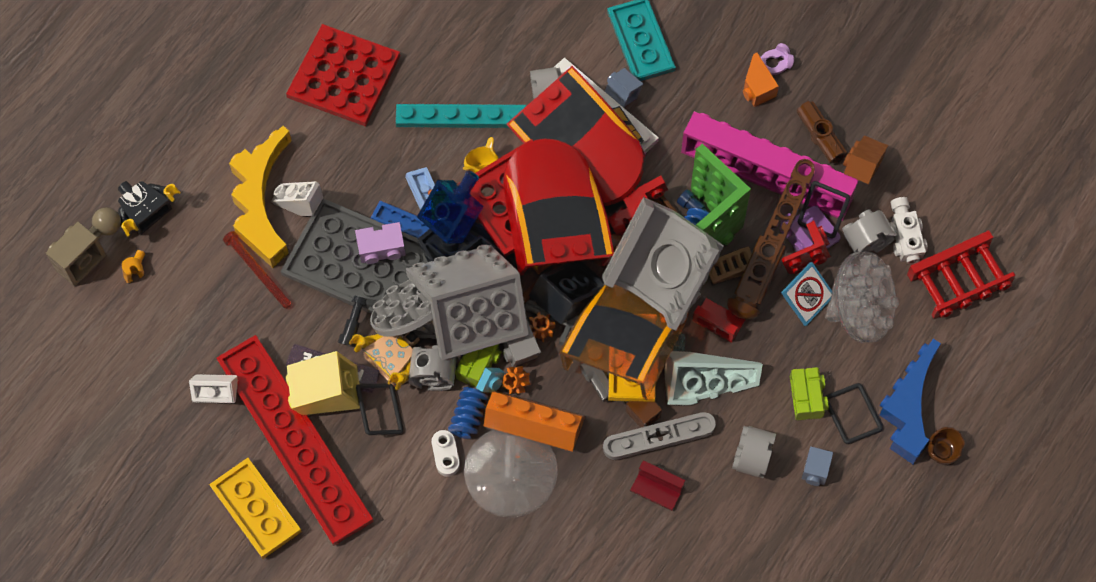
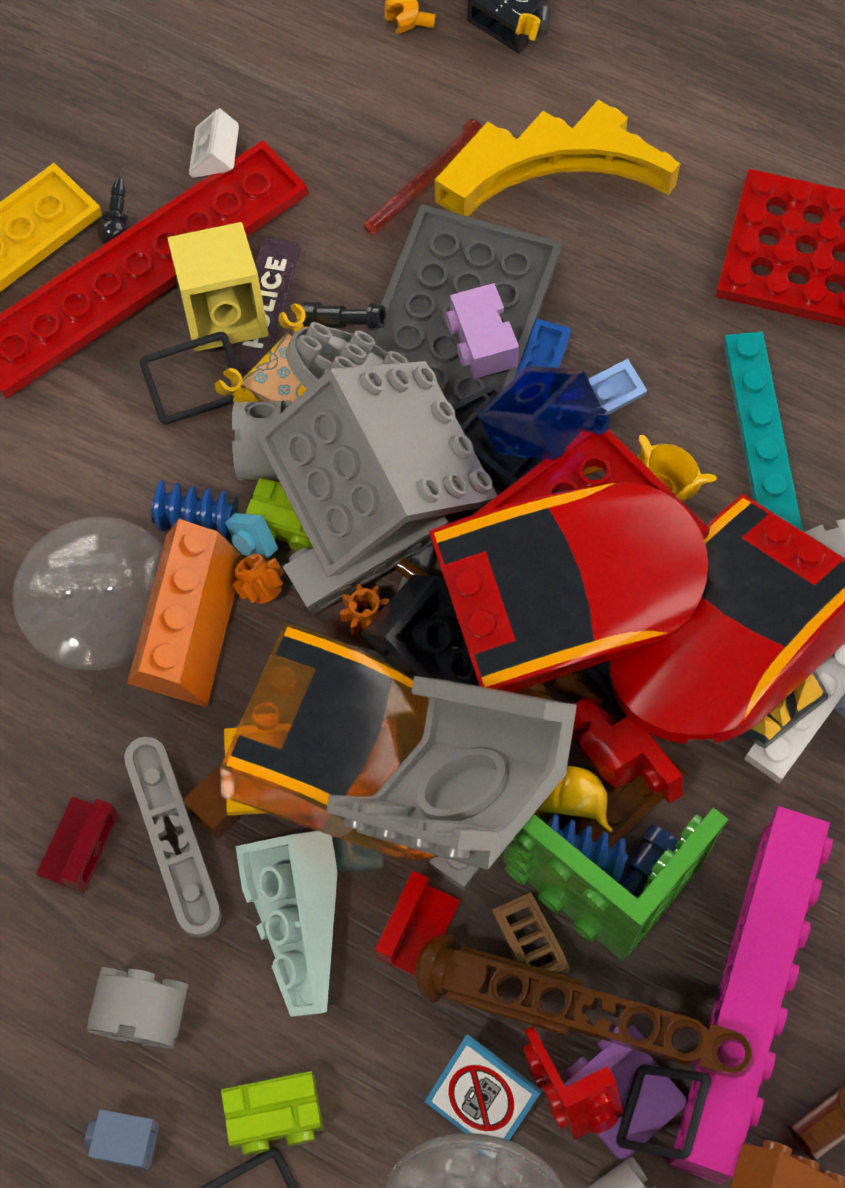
camera: 85 degrees right, 0 degrees up
white slope [271,182,323,216] -> none
white plate [432,430,460,477] -> none
none -> black bar [98,176,128,245]

